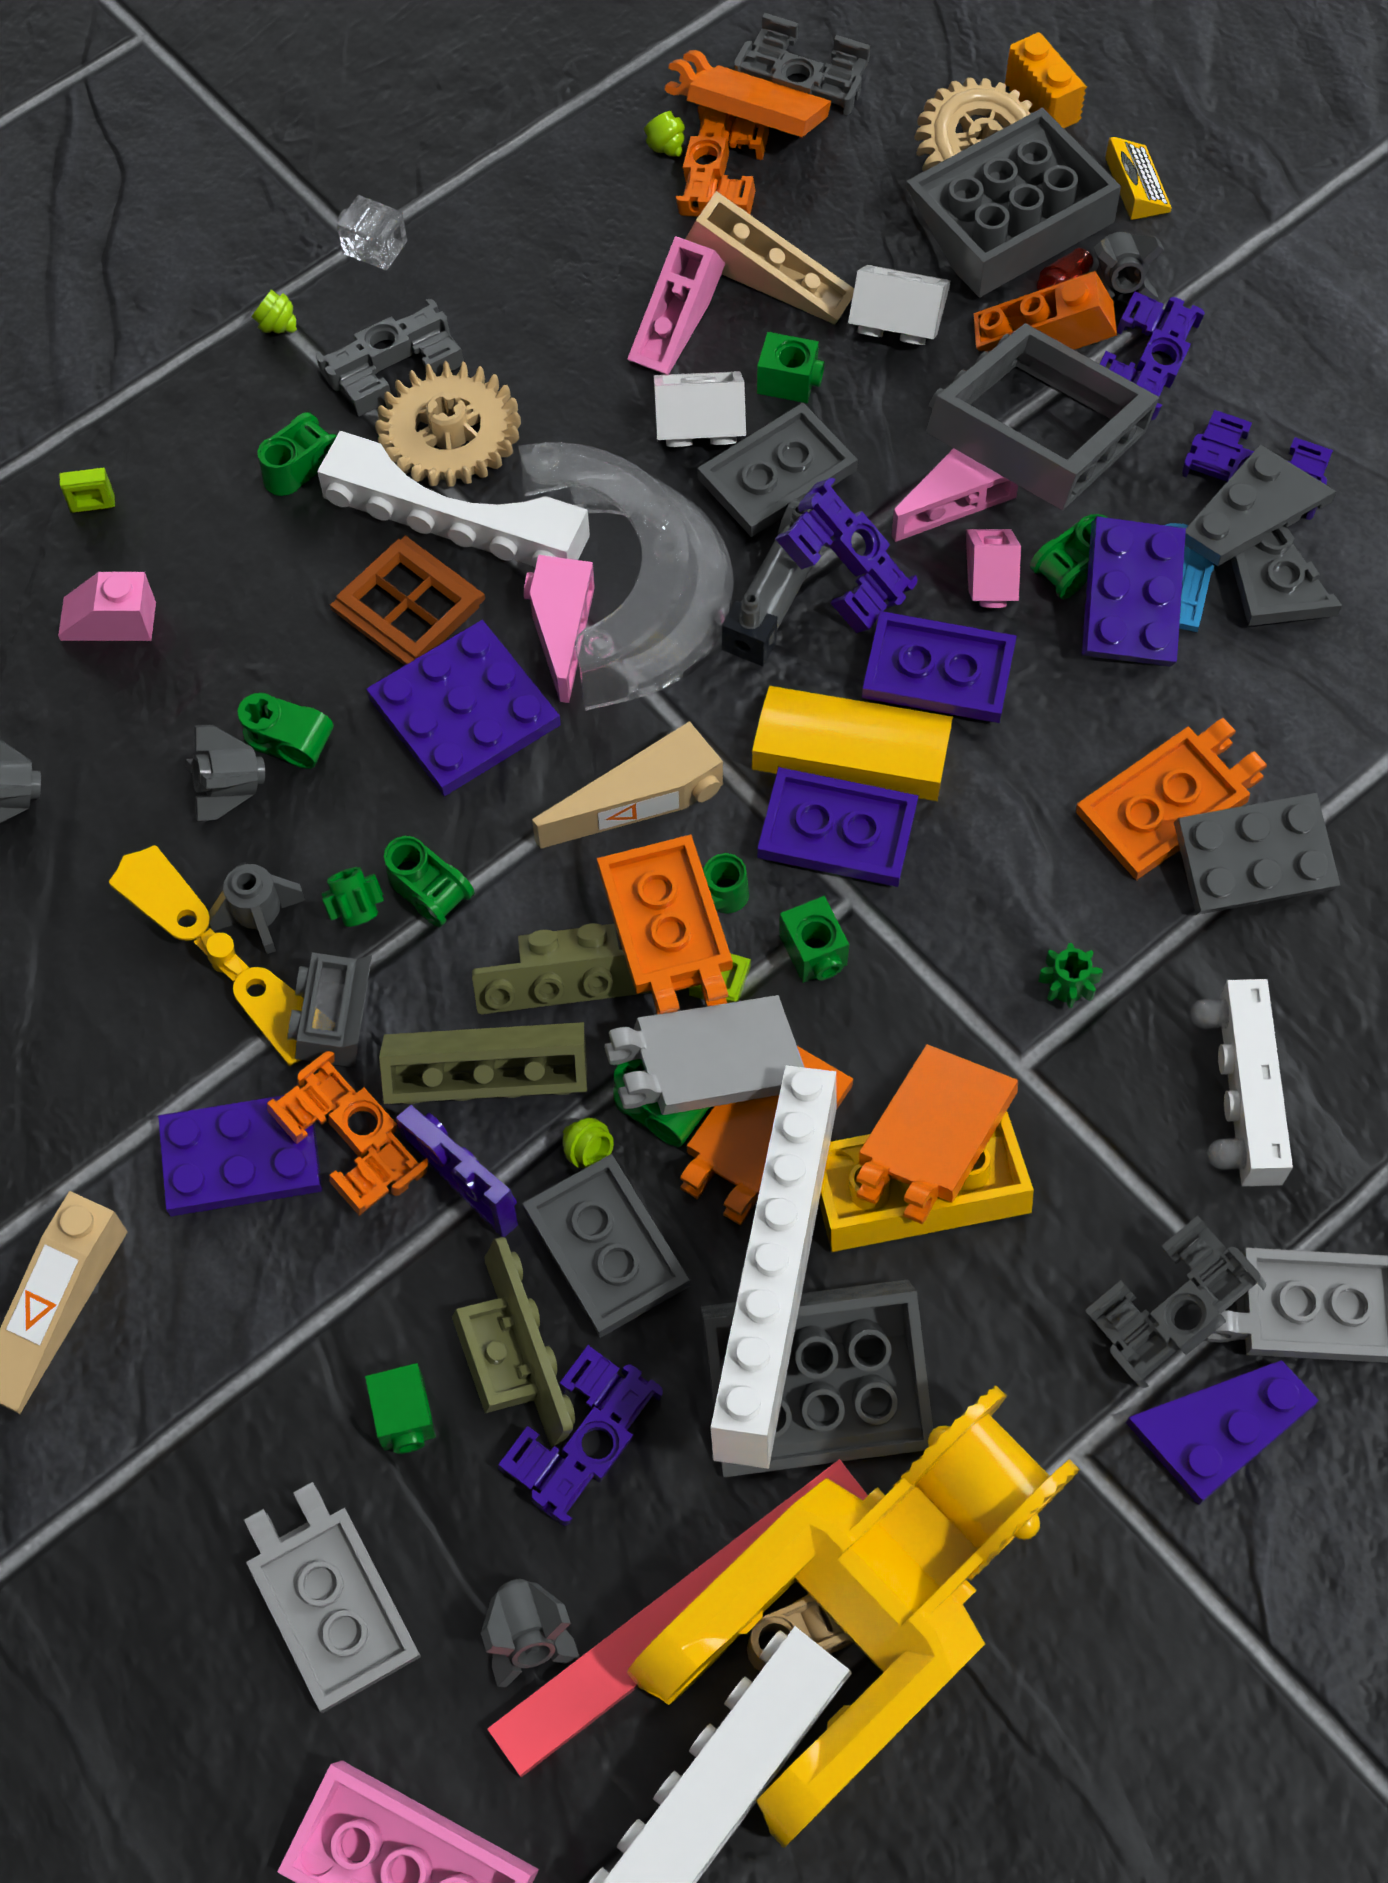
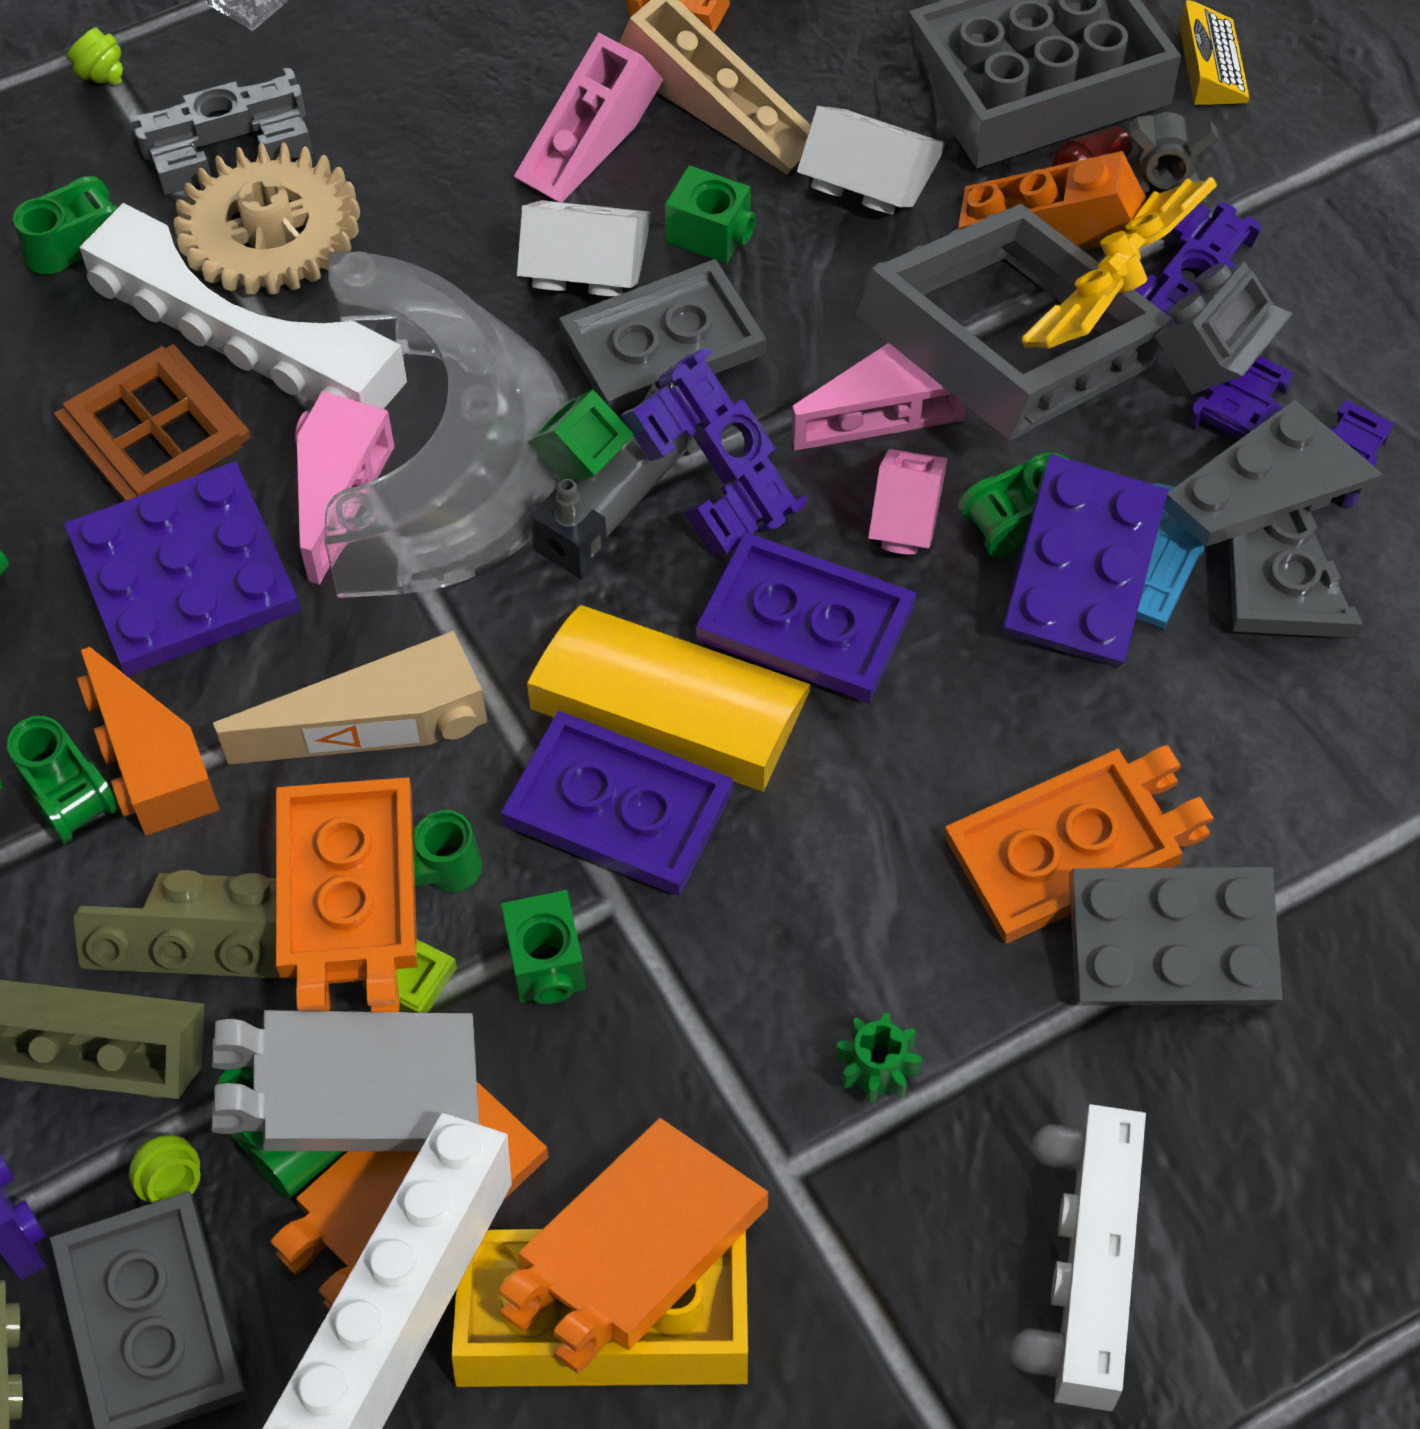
camera: 10 degrees right, 5 degrees down
none -> orange slope [77,647,220,836]
none -> green brick [527,389,634,483]
none -> yellow piece [1022,177,1217,349]
none -> dark grey window [1155,261,1293,394]

